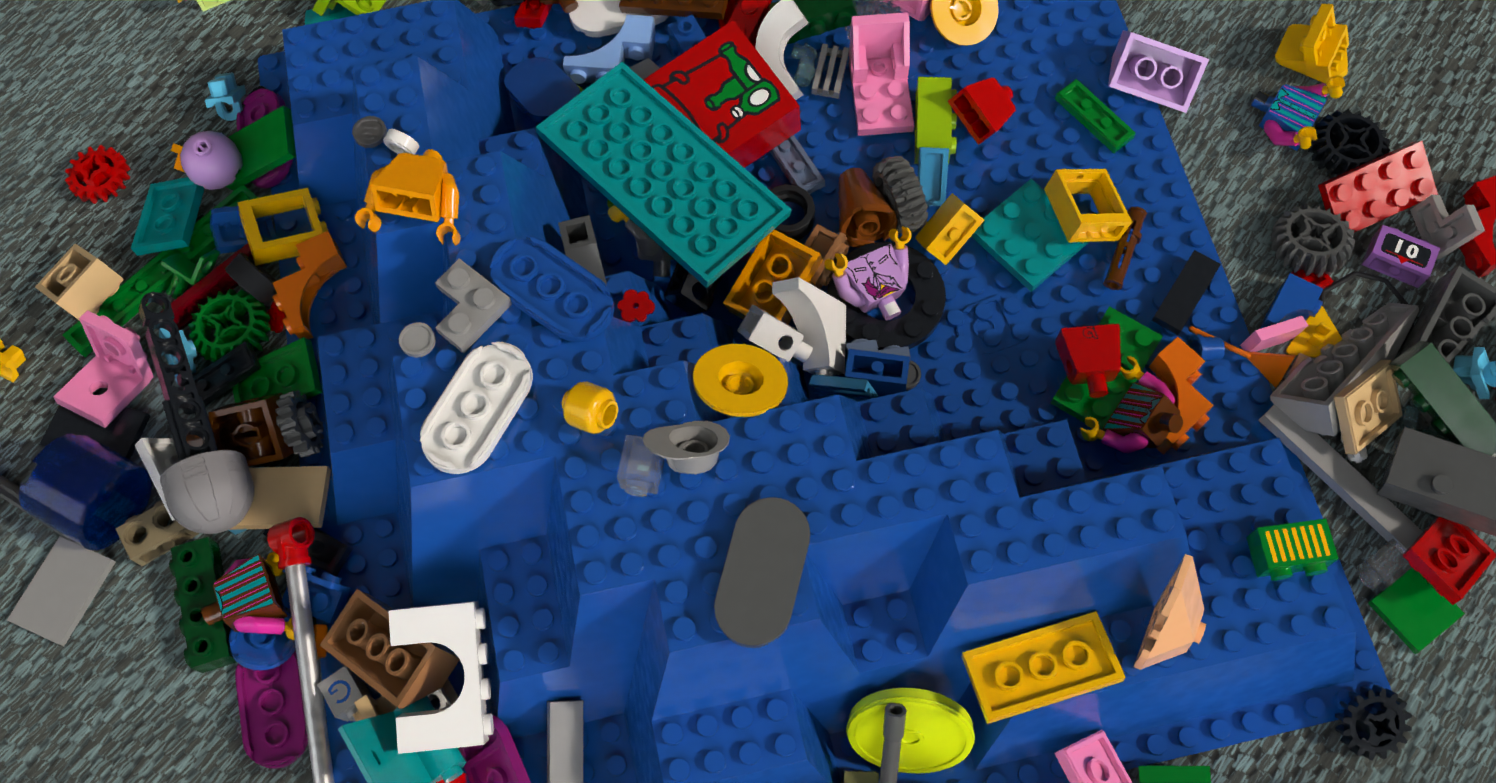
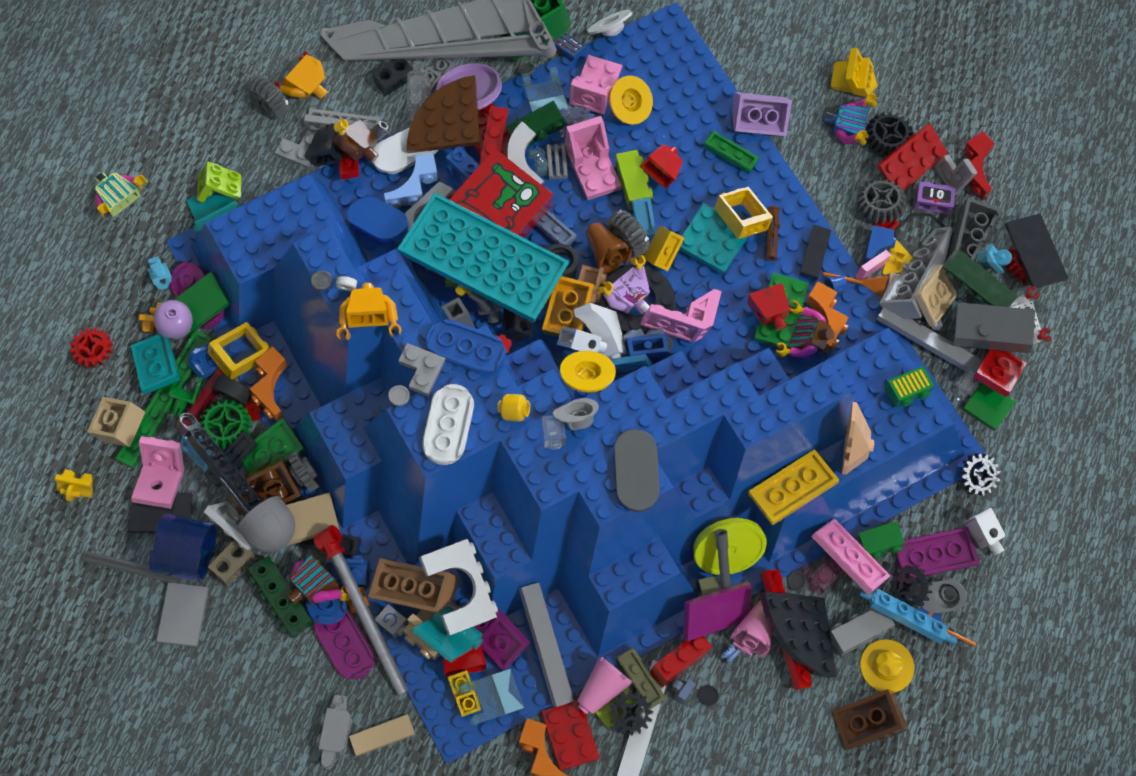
camera: 25 degrees left, 0 degrees up
none -> bright pink bracket [640,289,722,343]

